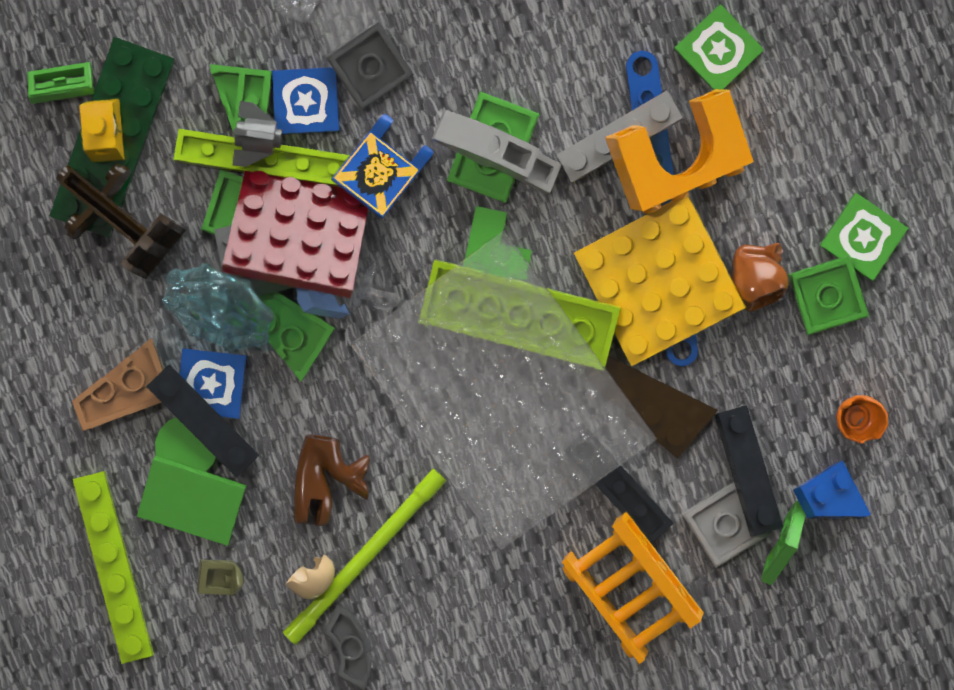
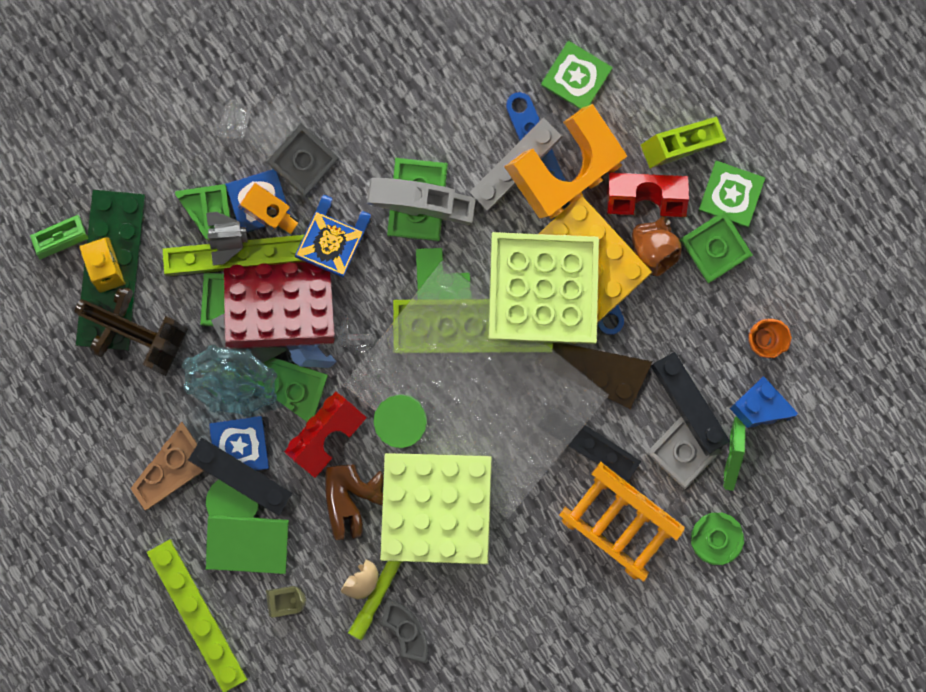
camera: 20 degrees left, 5 degrees down
none -> light orange torso [238,183,299,234]
none -> red arch [284,391,367,478]
none -> bright green tile [373,394,427,448]
none -> yellowish green plate [381,453,492,564]
none -> yellowish green plate [488,232,599,344]
none -> red arch [607,173,689,217]
none -> lime slope [640,117,726,169]
none -> bright green tile [691,513,744,565]

